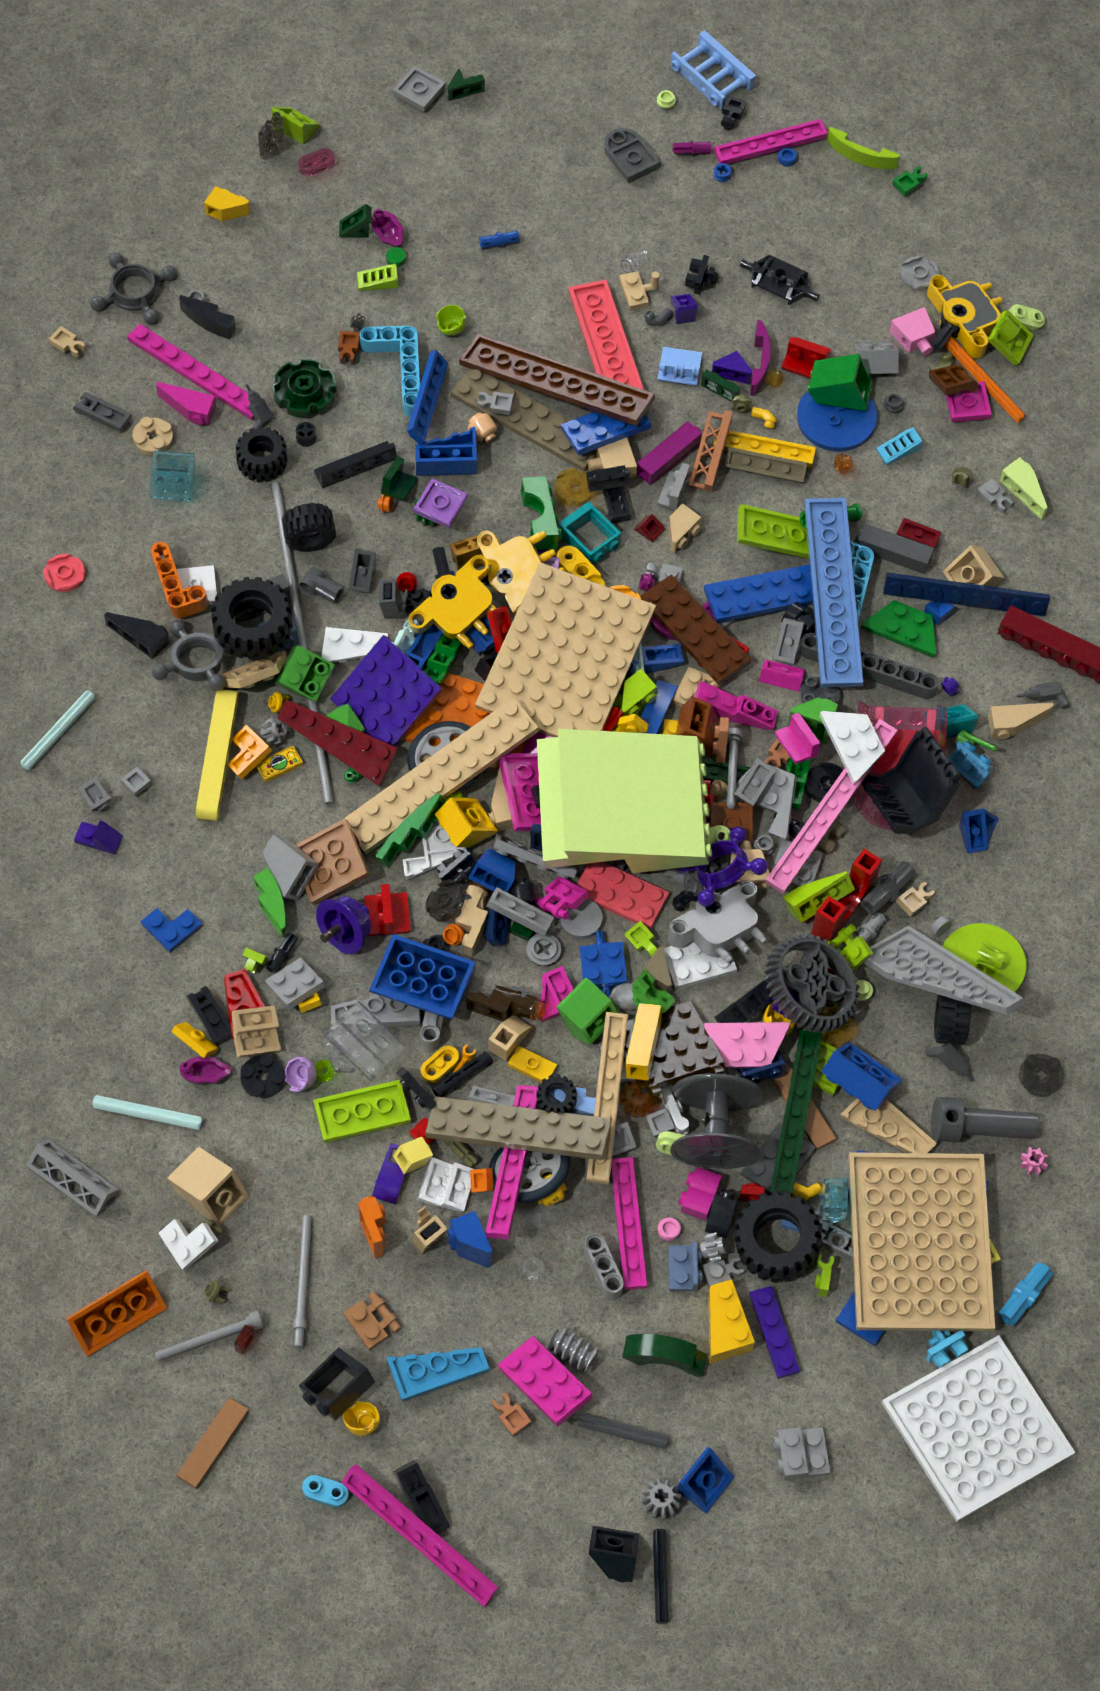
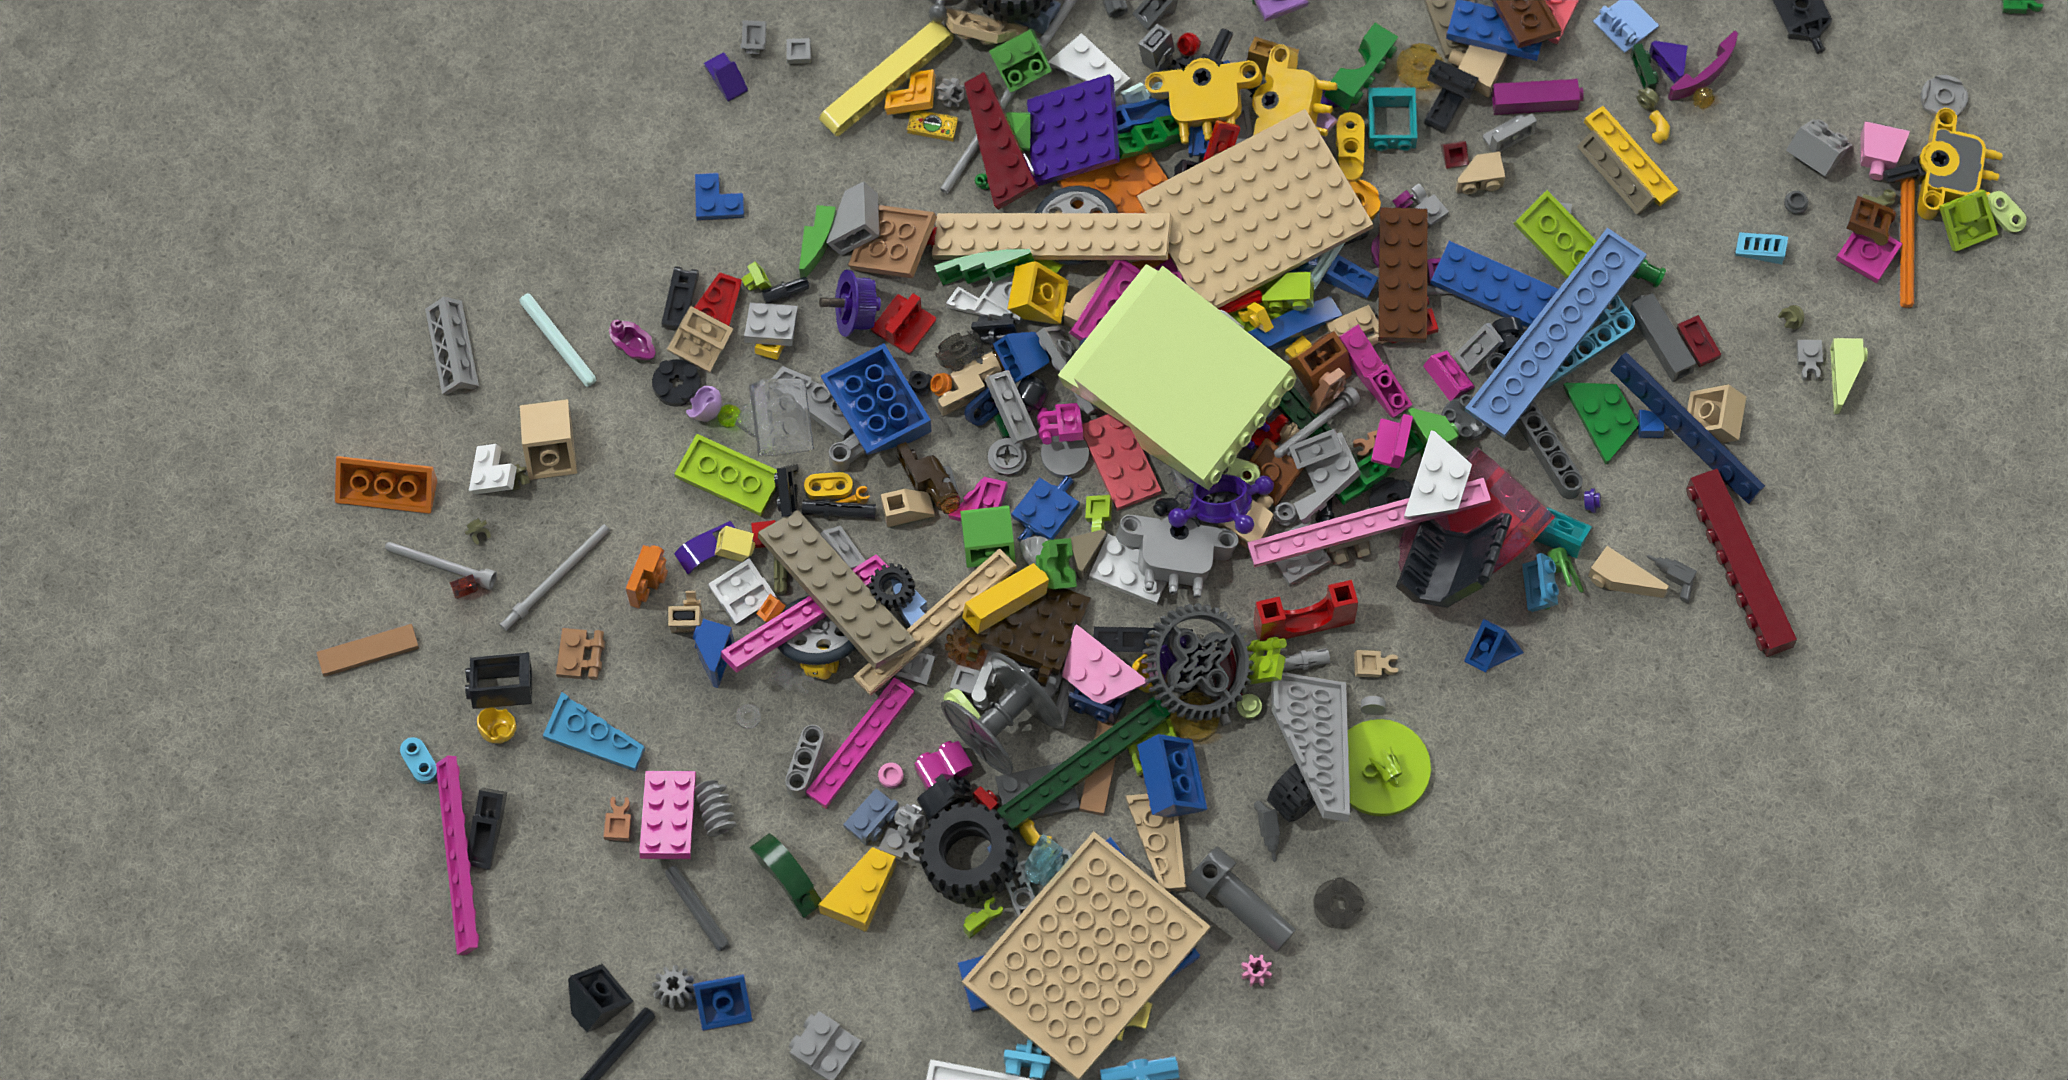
camera: 45 degrees right, 5 degrees up
yellow plate [171,1022,219,1058] -> none
yellow plate [268,692,289,713] -> none
yellow plate [507,1046,557,1083] -> none
nougat fence [689,410,733,492] -> none
dark purple plate [749,1286,800,1379] -> none
red bracket [781,337,831,379] -> none
lime slope [782,871,855,923] -> none
blue plate [797,391,877,451] -> none
green slope [808,353,872,410] -> none
clear orange plate [834,454,852,474] -> none
dark grey piece [861,861,916,915] -> none

